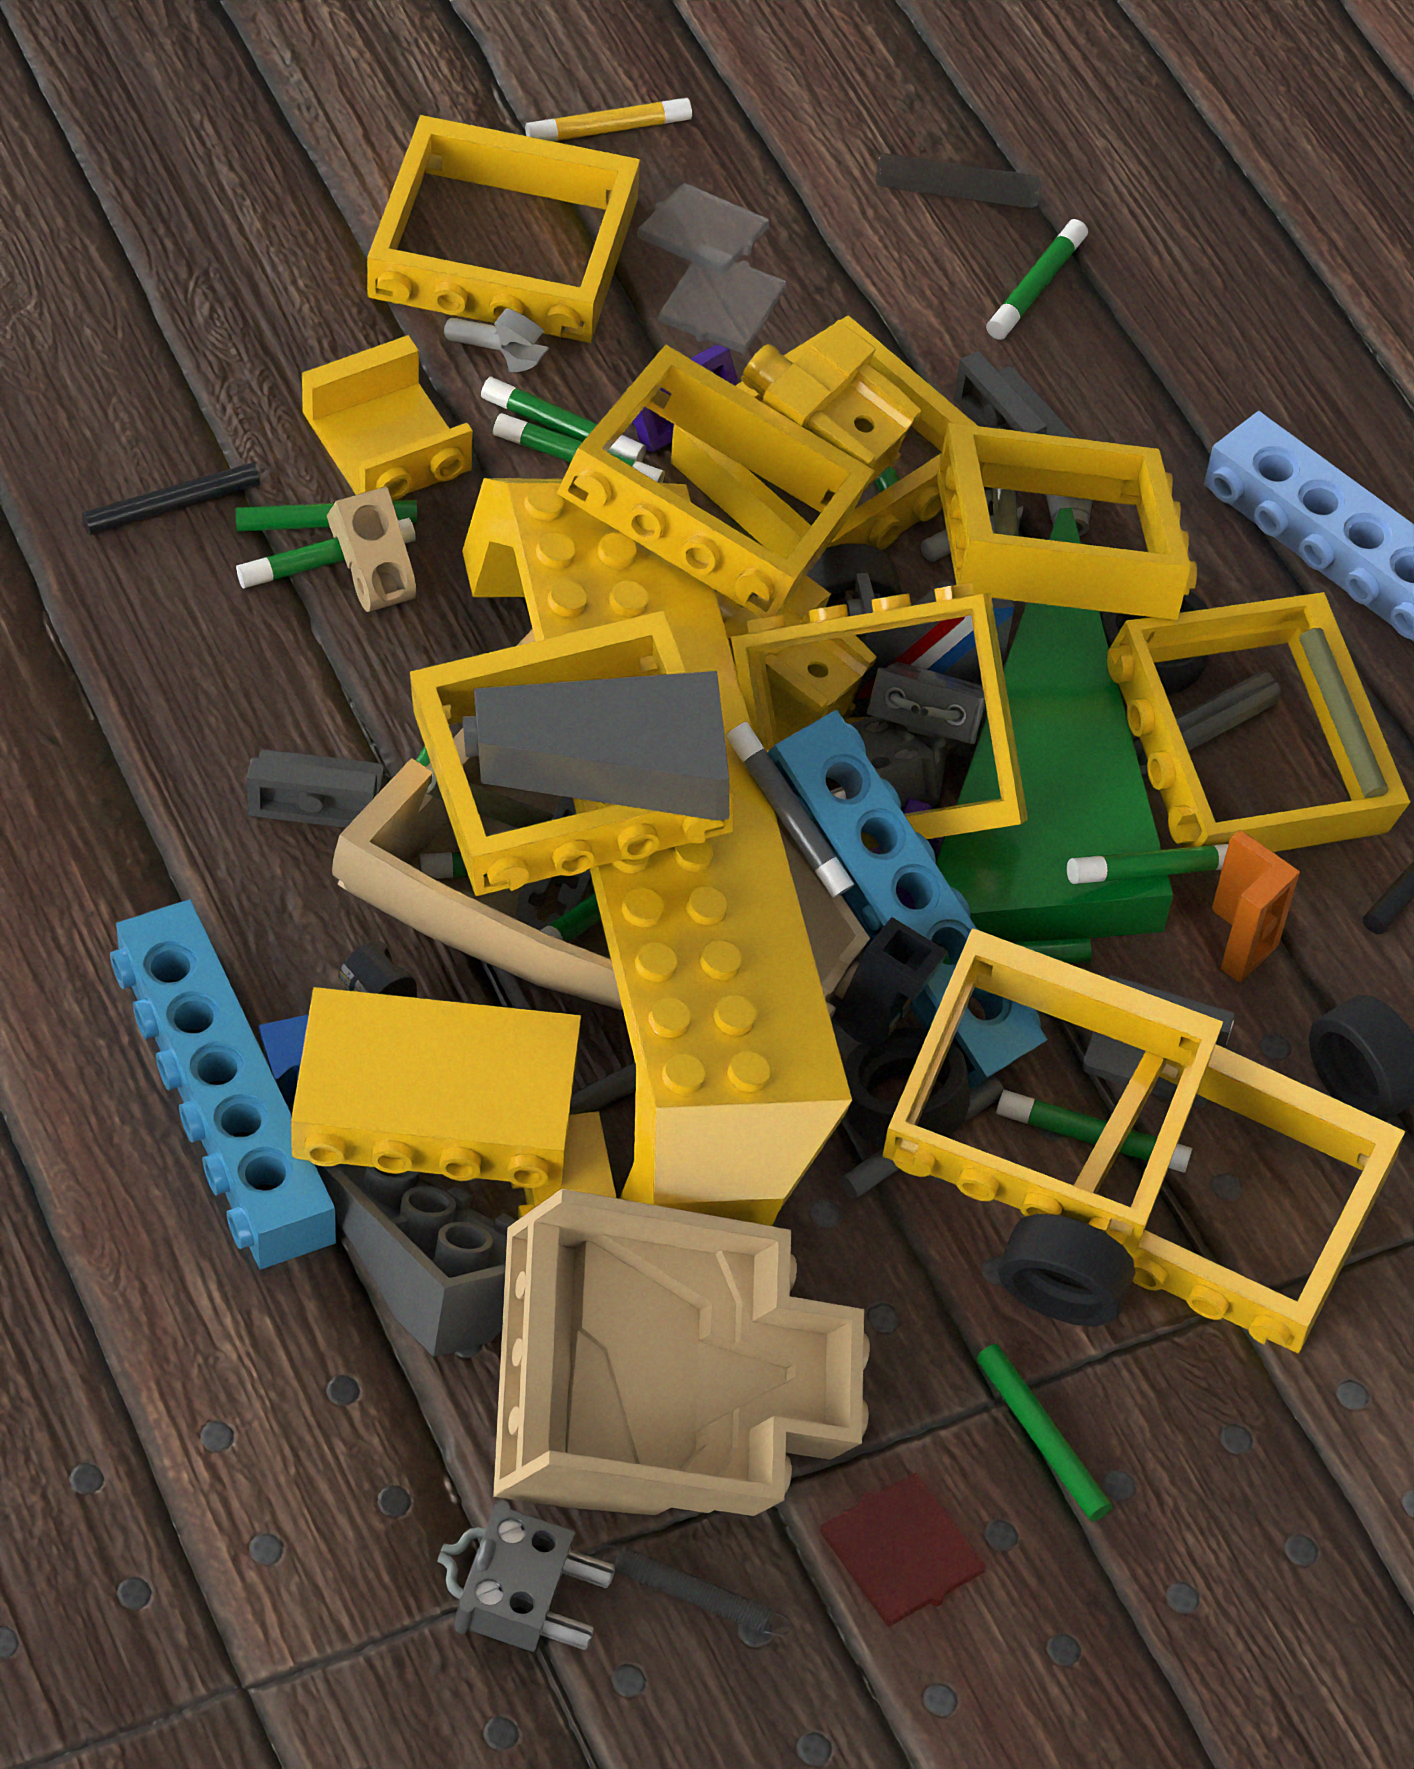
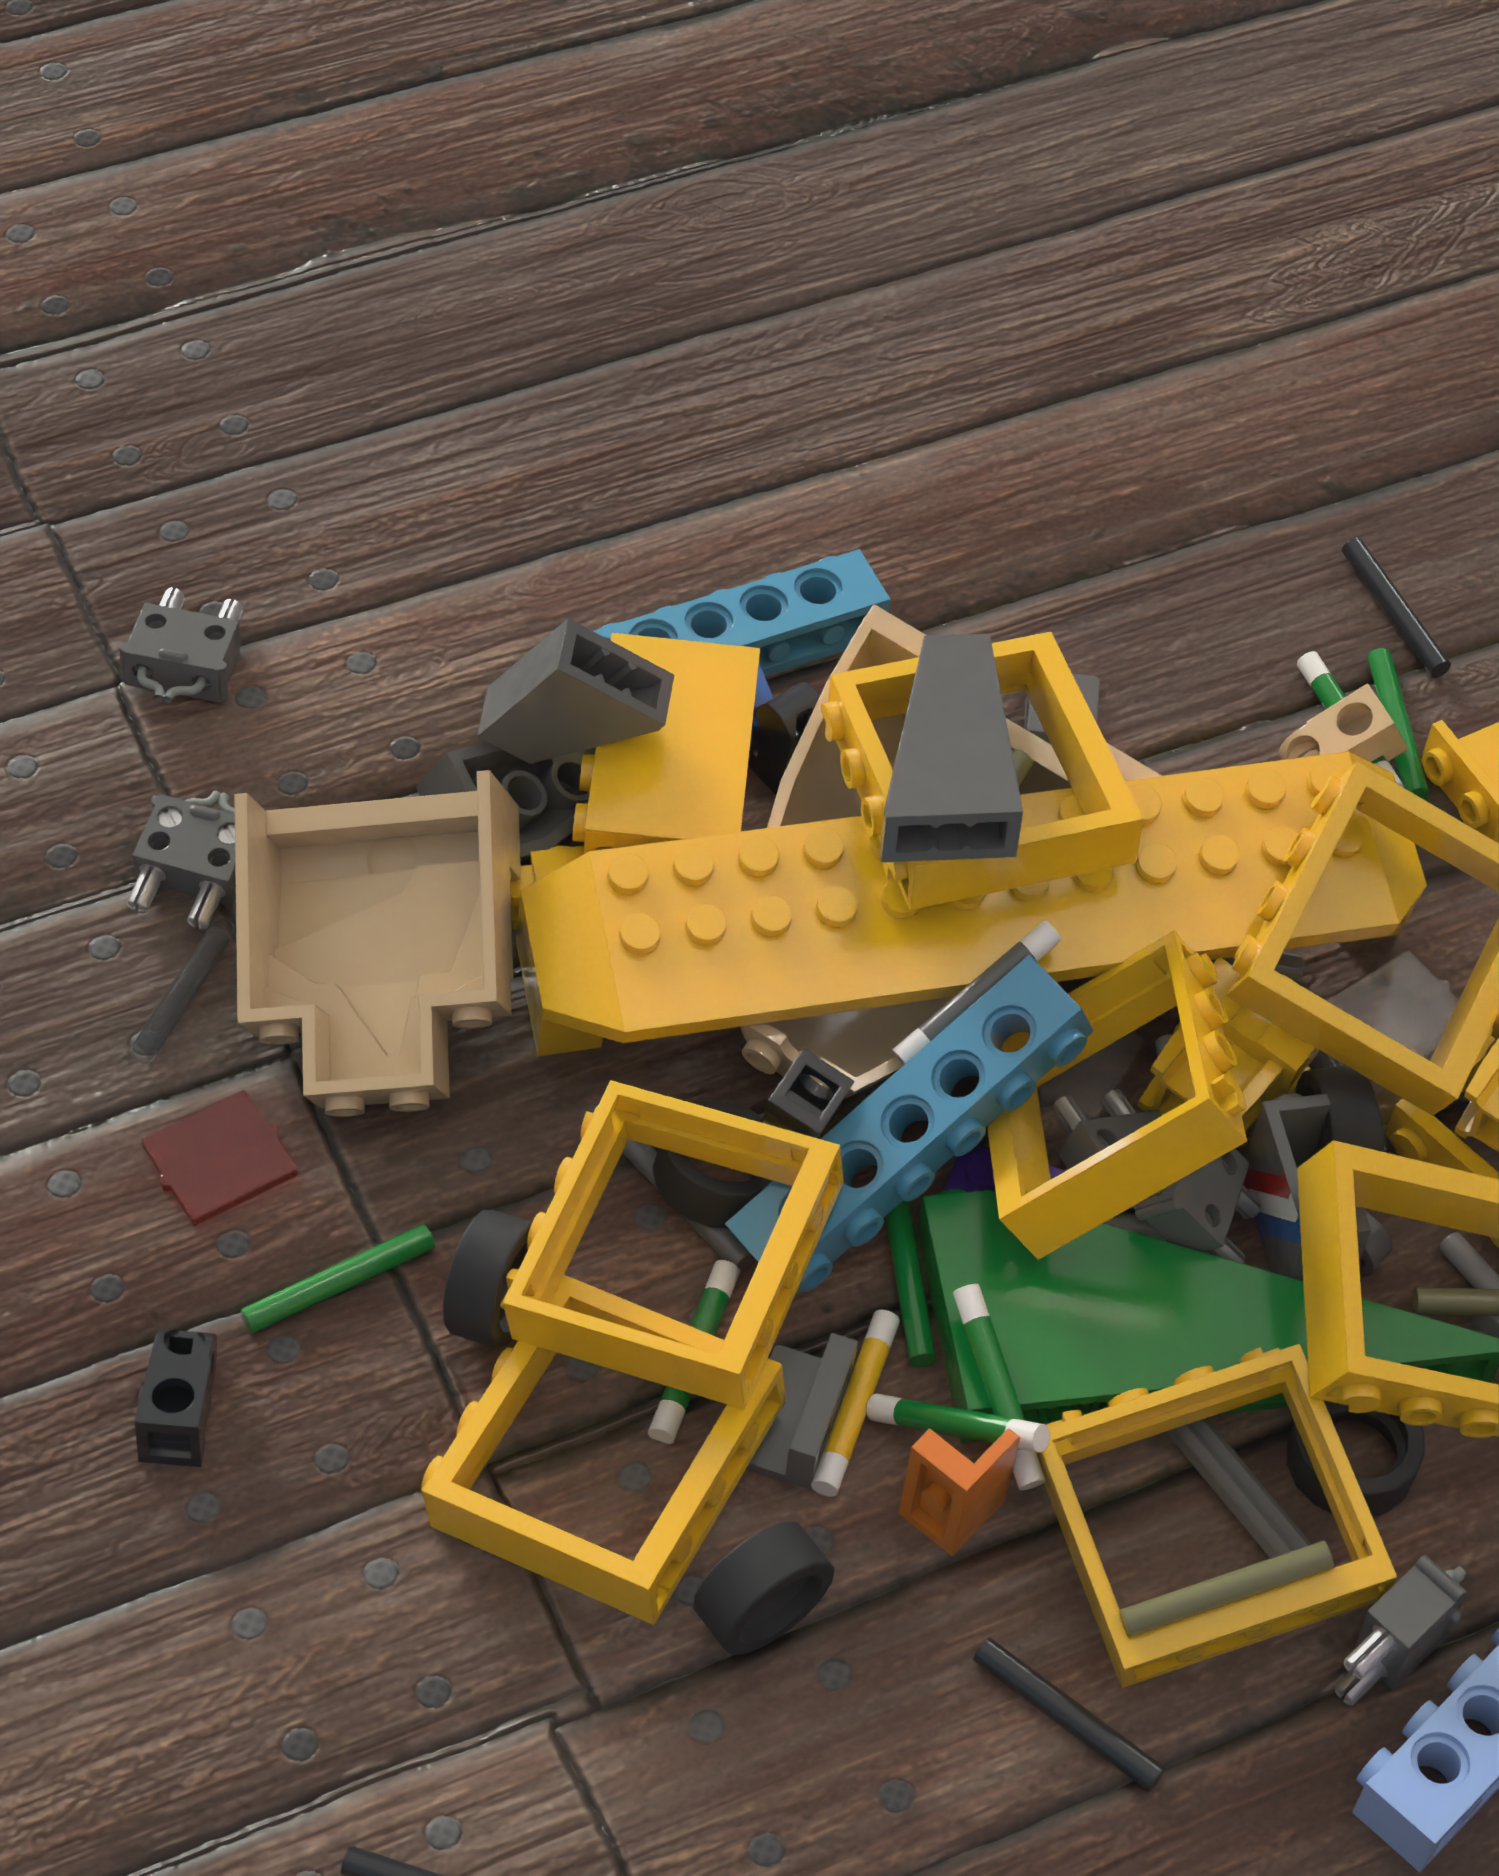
camera: 90 degrees right, 0 degrees up
none -> dark grey piece [119,588,243,703]
none -> black leg [134,1329,217,1467]
none -> dark grey slope [477,618,674,764]
none -> green bar [866,1394,1050,1453]
none -> dark grey piece [1335,1555,1467,1705]

